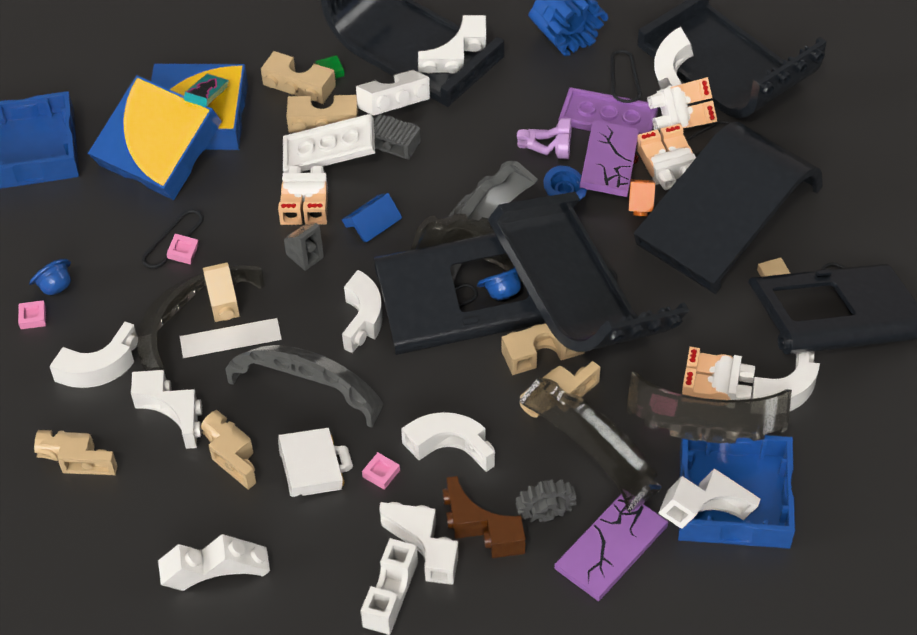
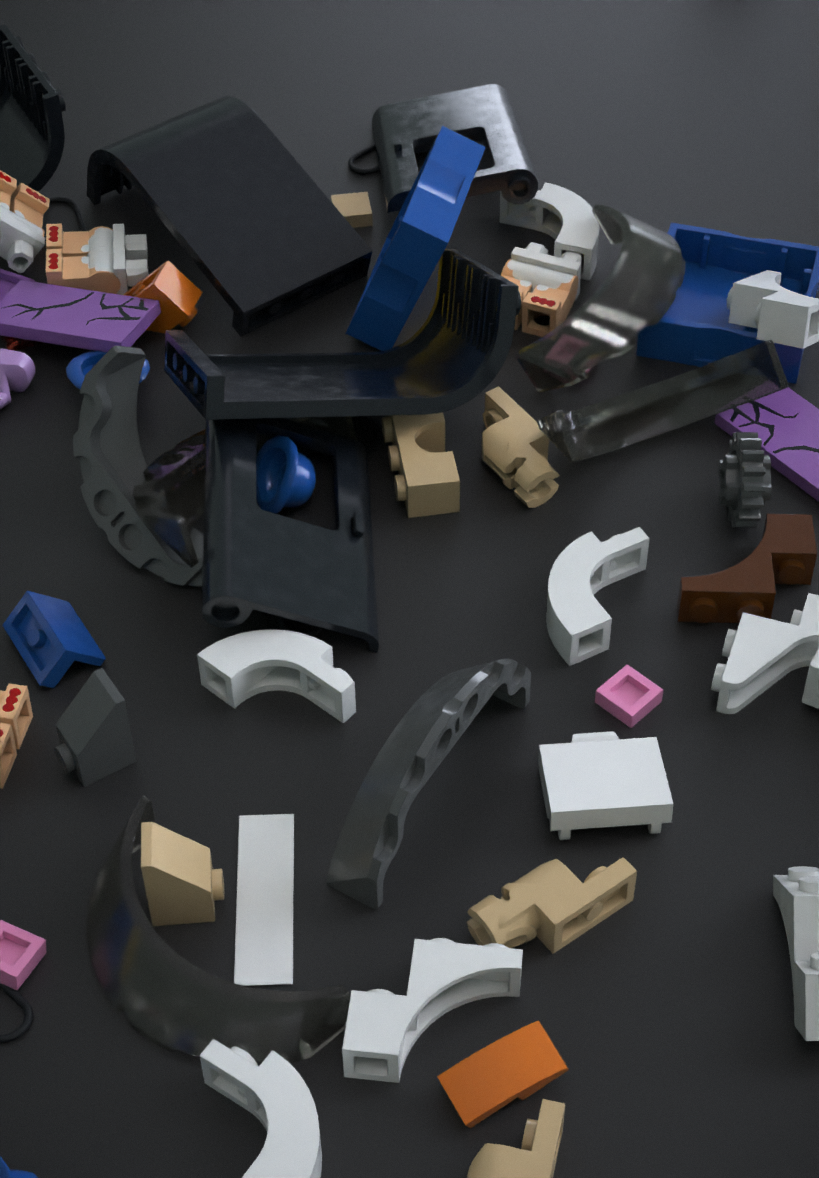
camera: 80 degrees left, 5 degrees down
none -> blue tile [345,126,486,351]
none -> orange slope [437,1021,569,1129]

